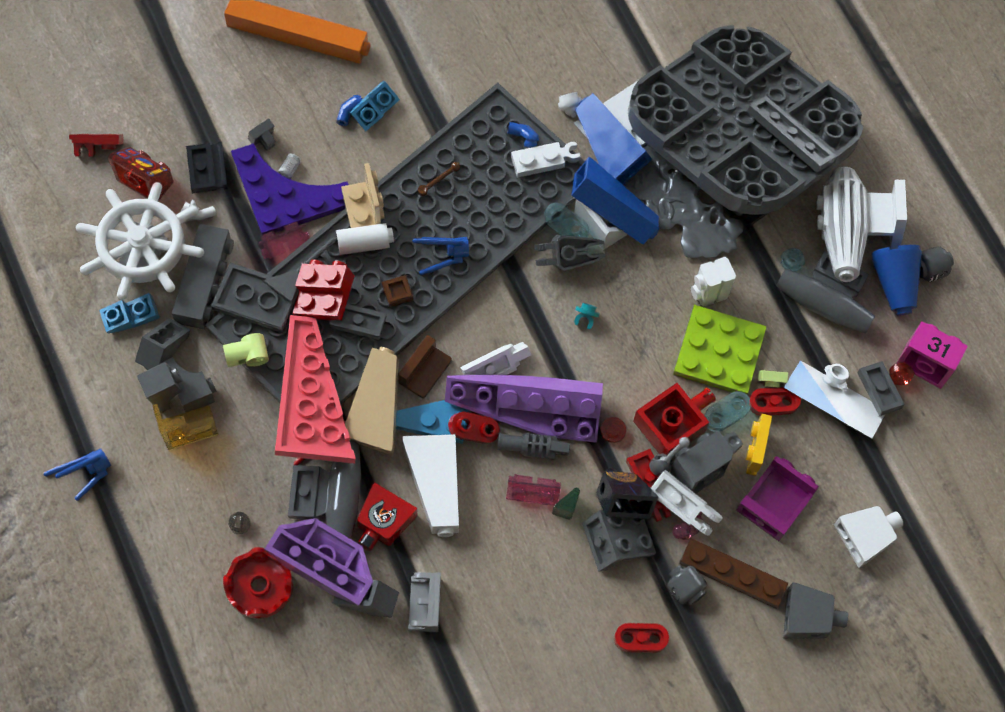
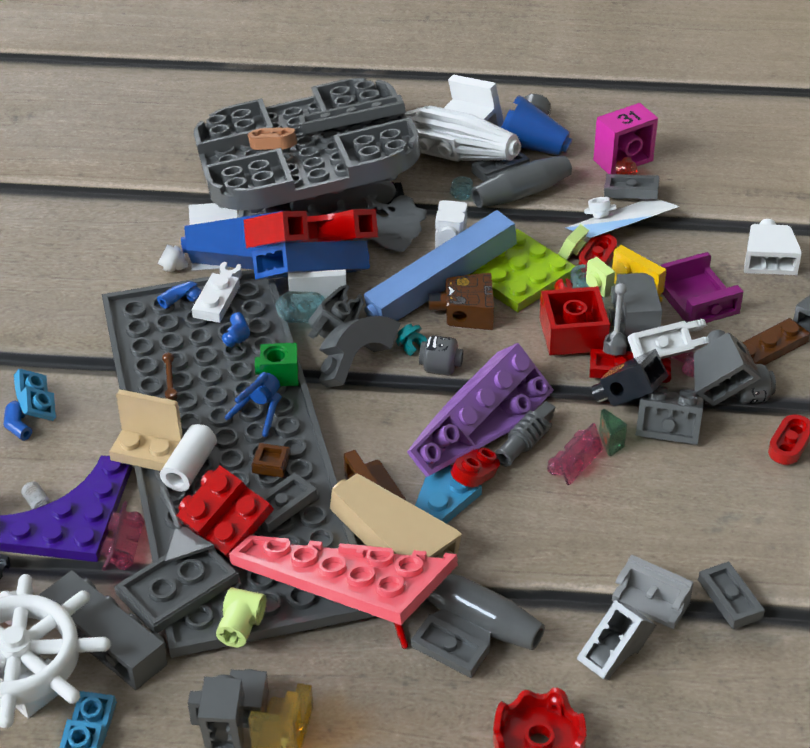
camera: 55 degrees left, 25 degrees down
dark grey arch [135,318,190,370] -> none
clear smoke hinge [228,512,250,534] -> none
medium lavender wedge [264,518,373,606] -> none
red torso [357,482,418,551] -> none
white slope [403,435,459,537] -> none
white hinge [460,342,531,375] -> none
clear red plate [600,417,626,443] -> none
none -> blue arm [222,312,250,348]
none -> red arch [243,209,378,248]
none -> nougat beam [248,127,297,150]
none -> green brick [255,343,299,386]
none -> dark grey arch [318,316,401,387]
none -> medium blue brick [364,210,517,321]
none -> dark grey head [419,335,464,376]
none -> reddish brown torso [429,273,494,330]
none -> yellowish green plate [586,257,615,298]
none -> dark grey torso [694,330,761,406]
none -> dark grey plate [698,561,765,629]

